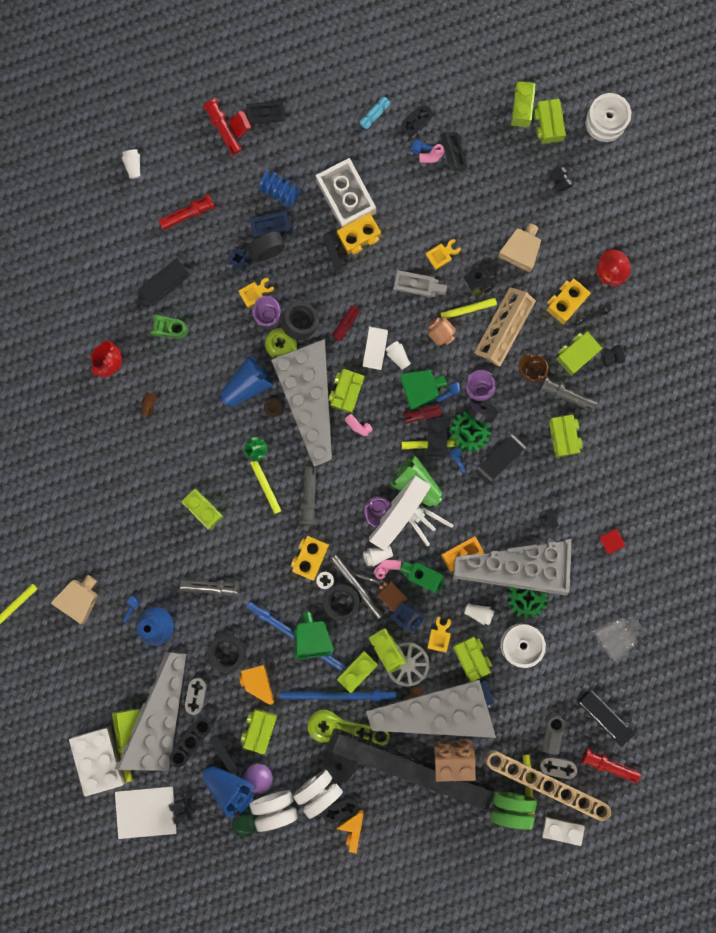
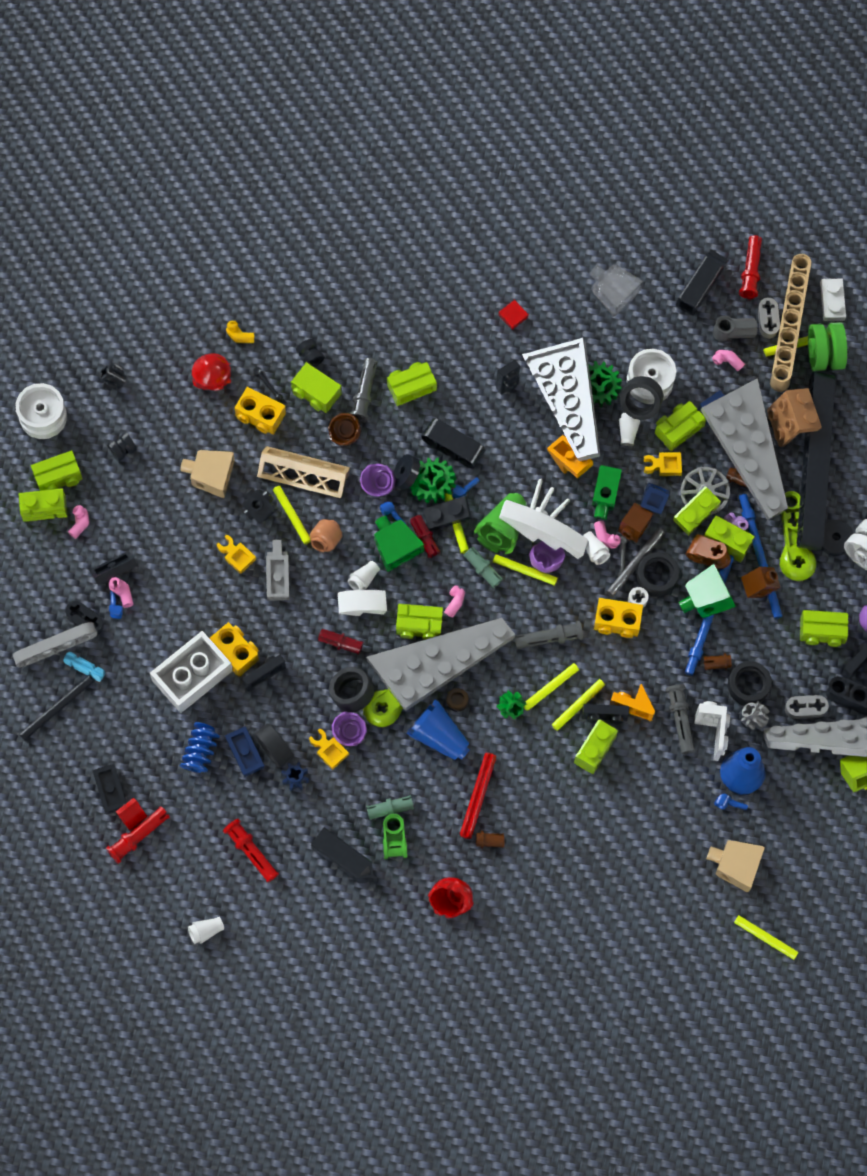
camera: 110 degrees left, 15 degrees down
light orange slope [239,664,274,705] -> none
none -> light grey beam [13,622,97,667]
none -> black bar [19,676,94,741]
none -> bright pink arm [68,505,89,539]
none -> black gear [99,363,126,391]
none -> yellow arm [226,321,255,343]
none -> sand green pin [366,795,414,820]
none -> red axle [460,753,496,839]
none -> sand green pin [463,546,503,588]
none -> neon yellow bar [493,554,558,586]
none -> neon yellow bar [552,679,605,731]
none -> black plate [582,704,629,724]
none -> light orange slope [610,684,655,721]
none -> black tyre [620,376,664,420]
none -> dark orange piece [686,534,731,570]
none -> white bracket [694,701,730,761]
none -> reddish brown pin [704,653,732,671]
none -> bright pink arm [712,350,745,371]
none -> lavender arm [724,513,748,530]
none -> reddish brown brick [741,566,781,598]
none -> light grey gear [741,701,770,731]

